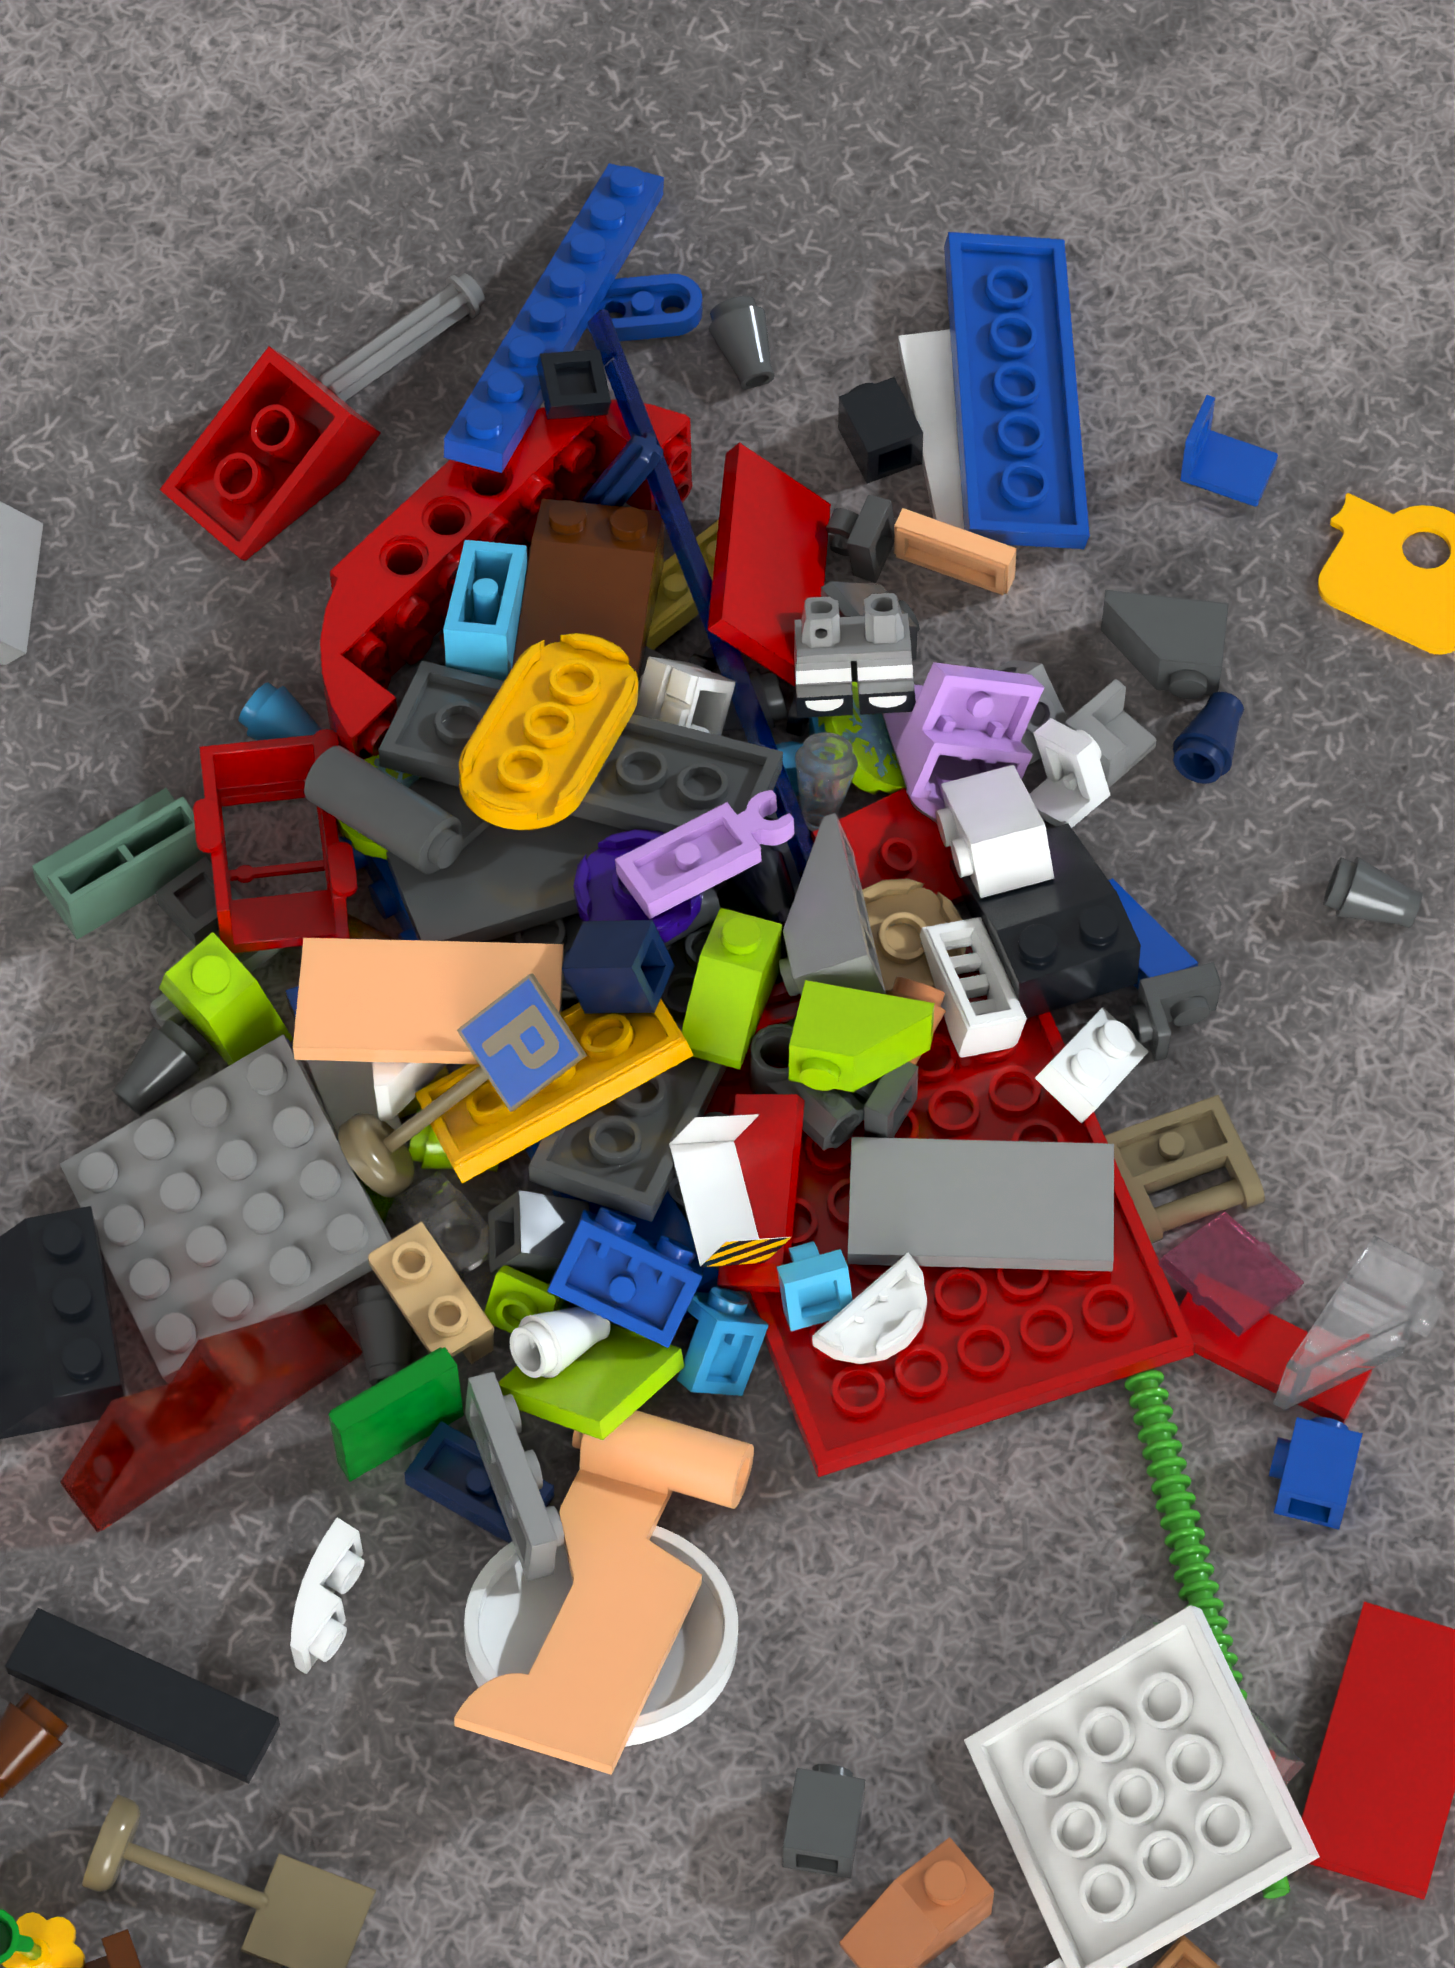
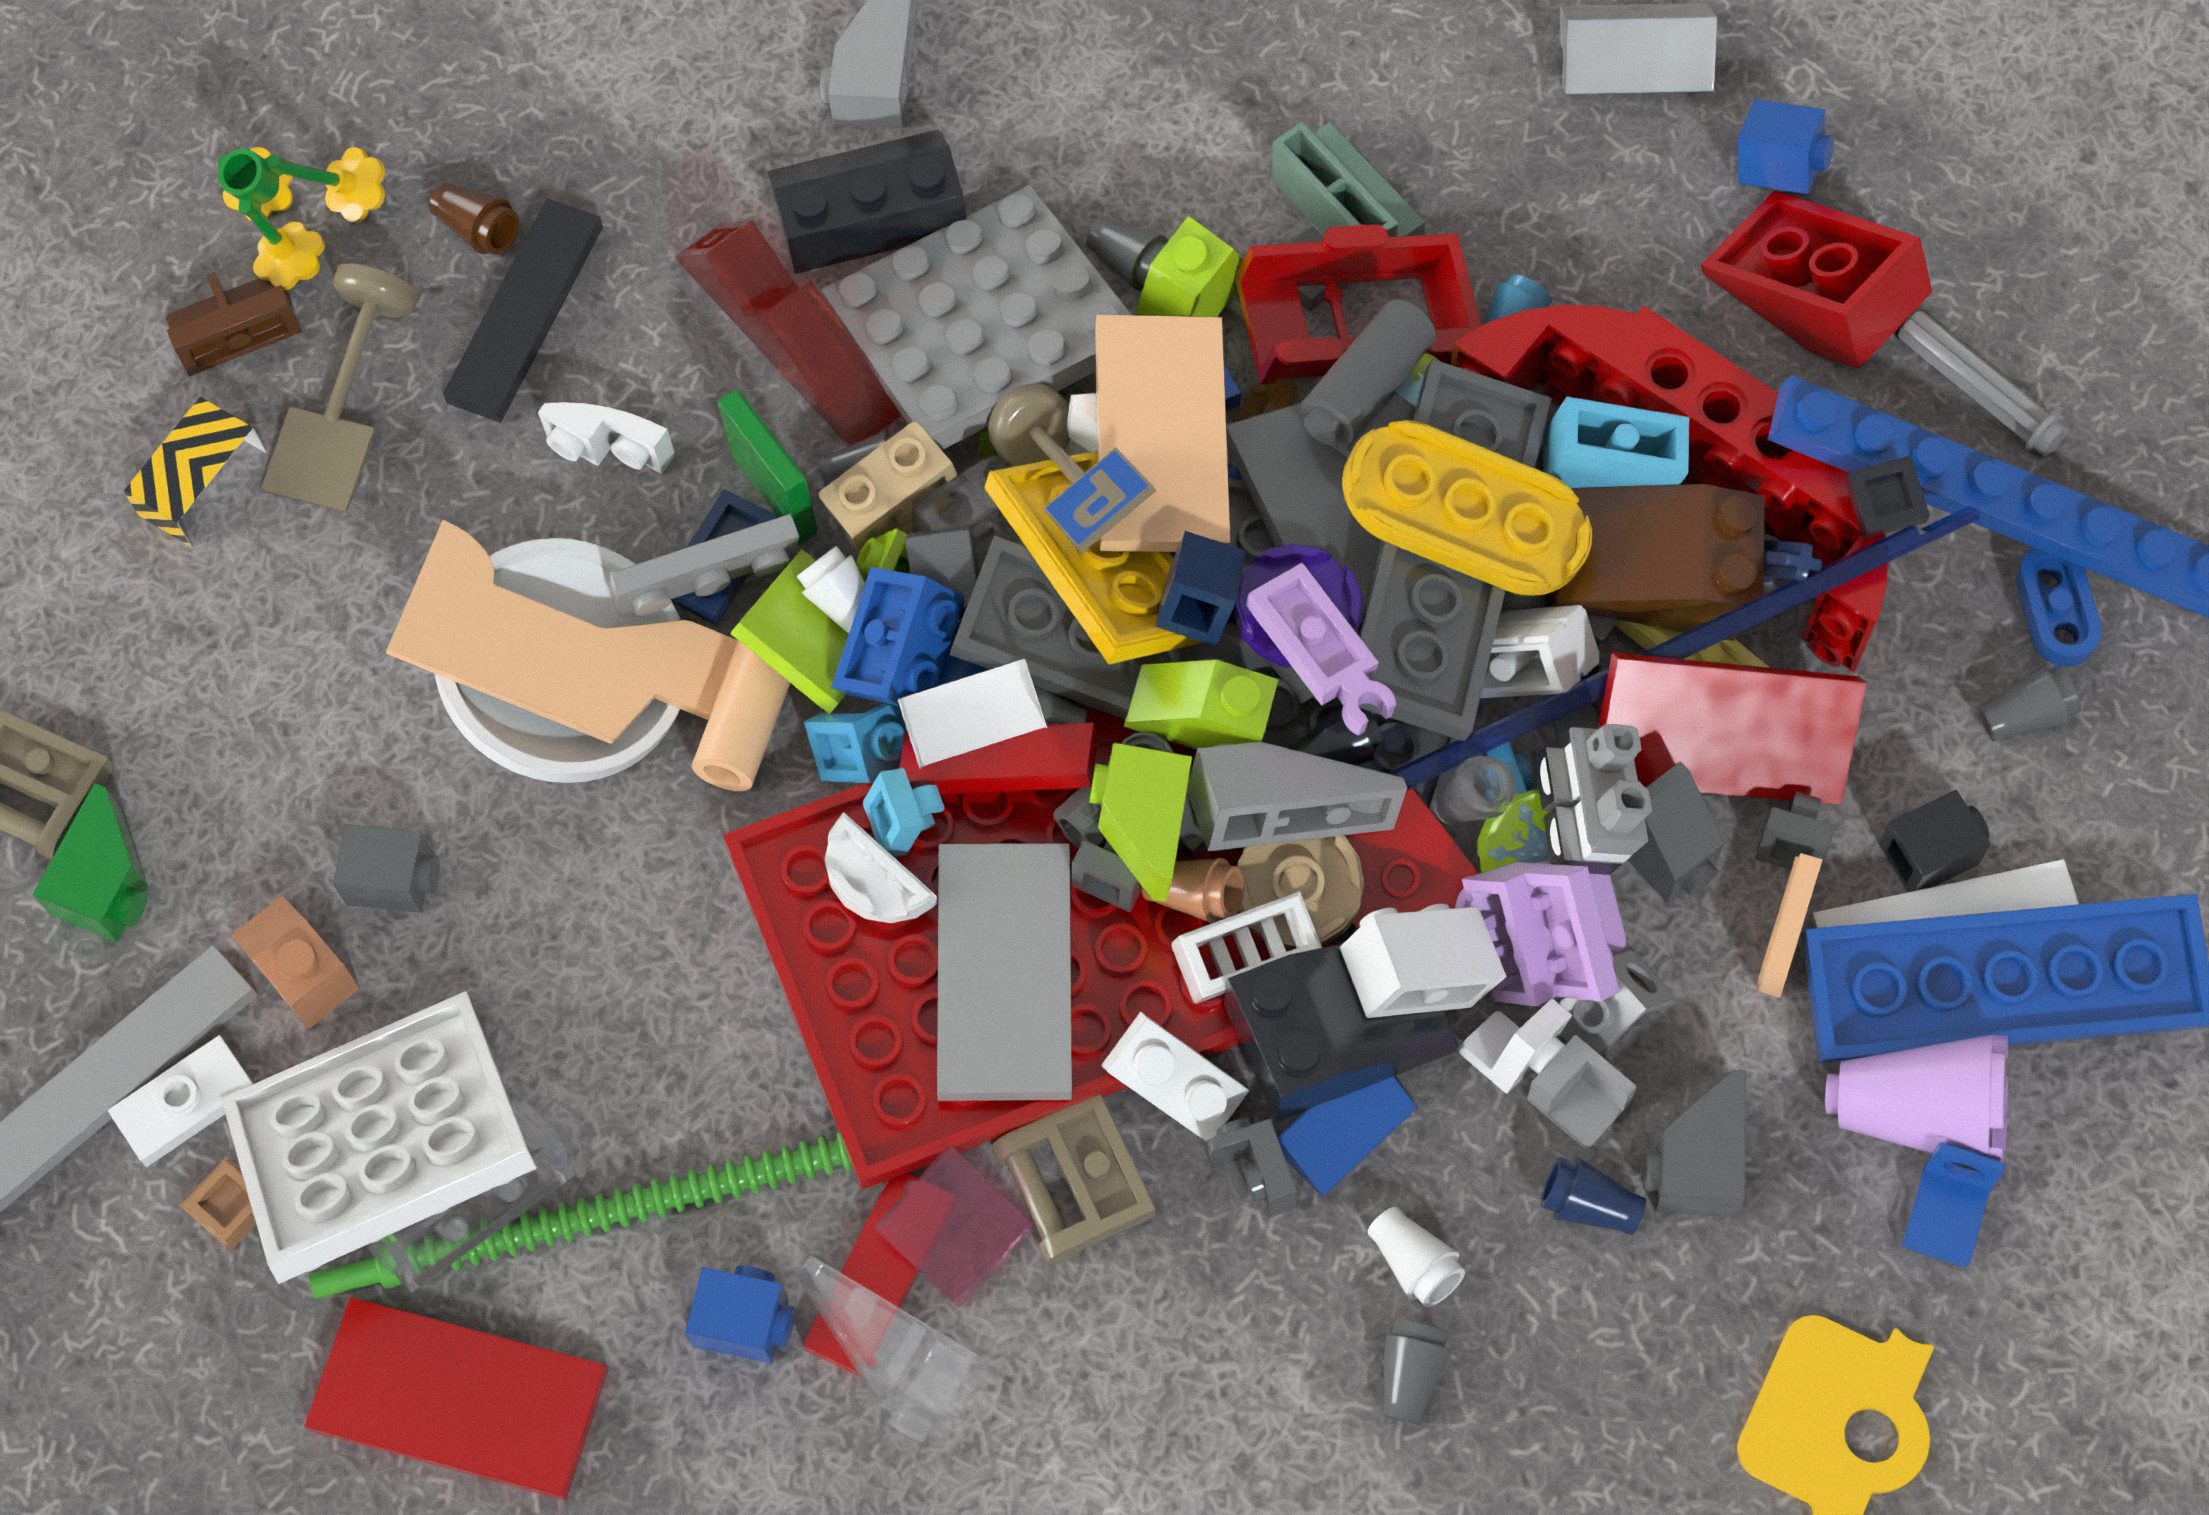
camera: 90 degrees right, 5 degrees up
none -> white cone [1368,1206,1465,1307]
none -> blue brick [1738,99,1834,194]
none -> lavender cone [1825,1034,2008,1163]

